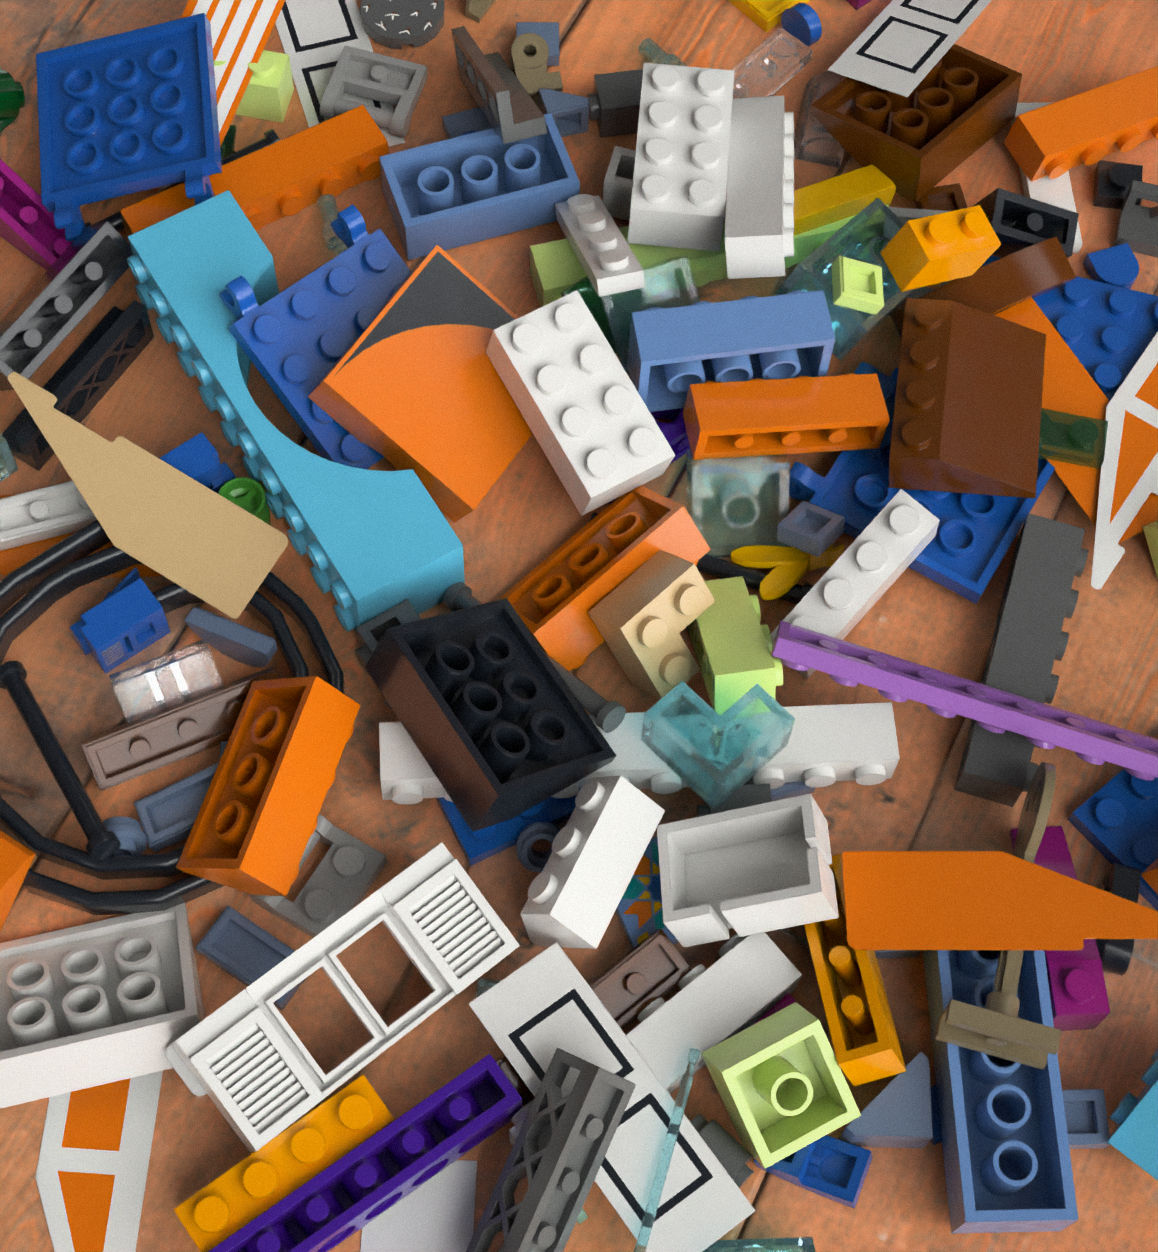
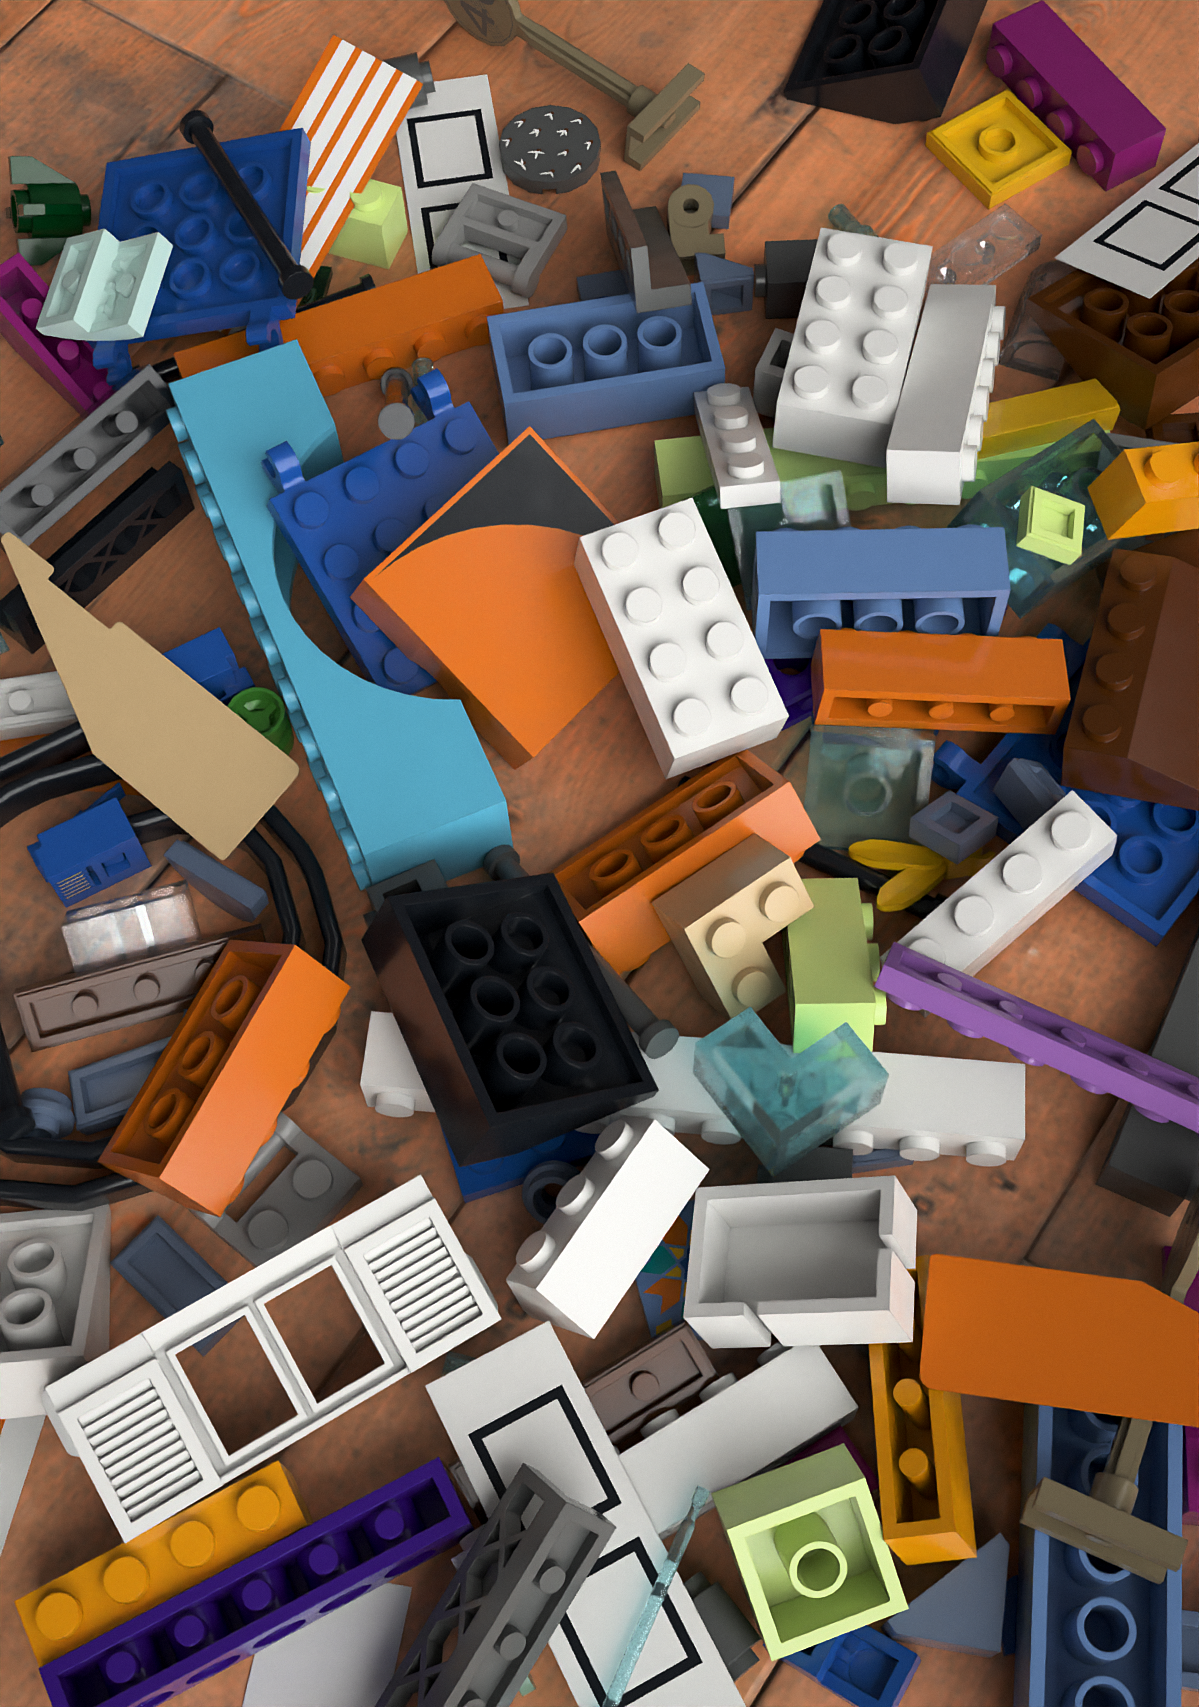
camera: 15 degrees right, 0 degrees up
blue tile [781,3,822,49] -> none
none -> light aqua slope [35,228,173,341]
none -> black bar [179,110,314,300]
none -> bar [378,367,415,440]
none -> sand blue slope [992,758,1066,831]

